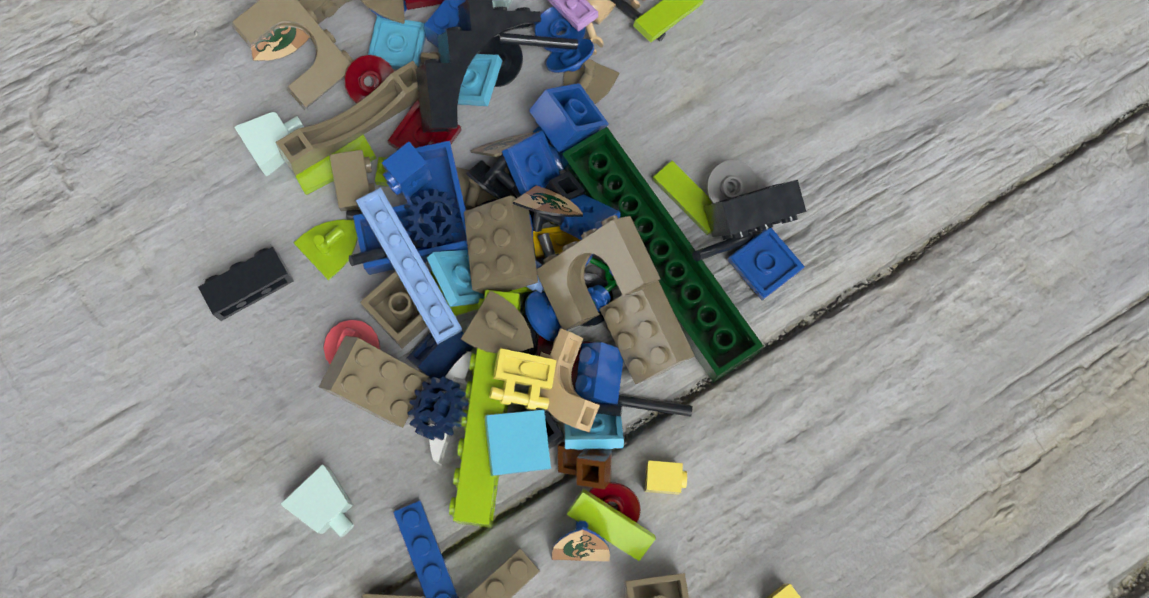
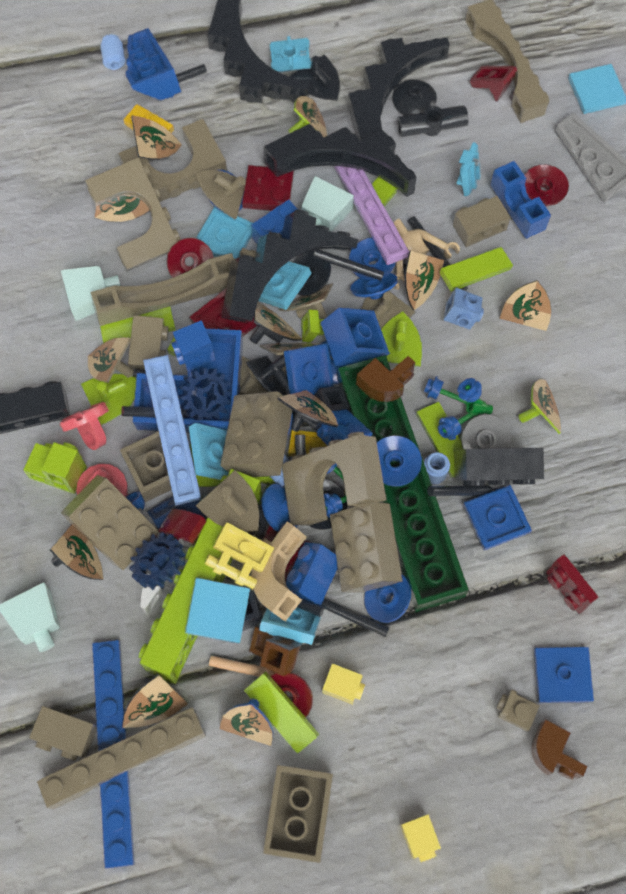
camera: 20 degrees right, 5 degrees down
none -> lime brick [23,442,87,494]
none -> shield [50,524,103,580]
none -> coral tile [59,402,109,450]
none -> shield [88,337,134,383]
none -> shield [122,674,188,728]
none -> blue hinge [125,492,145,511]
none -> dark red slope [158,509,207,544]
none -> light nougat bar [209,655,275,677]
none -> shield [249,302,302,344]
none -> shield [278,283,333,319]
none -> lime tile [301,309,324,343]
none -> reddish brown brick [356,356,415,402]
none -> blue dish [364,574,411,623]
none -> blue dish [377,436,422,486]
none -> lime shield [381,312,422,367]
none -> shield [403,251,444,310]
none -> blue plant [424,376,493,440]
none -> light blue brick [424,452,450,484]
none -> medium blue brick [444,288,484,330]
none -> dark tan bracket [497,689,540,732]
none -> shield [500,280,552,331]
none -> shield [519,379,561,434]
none -> reddish brown brick [532,719,588,780]
none -> blue plate [534,647,594,703]
none -> dark red plate [546,554,599,615]

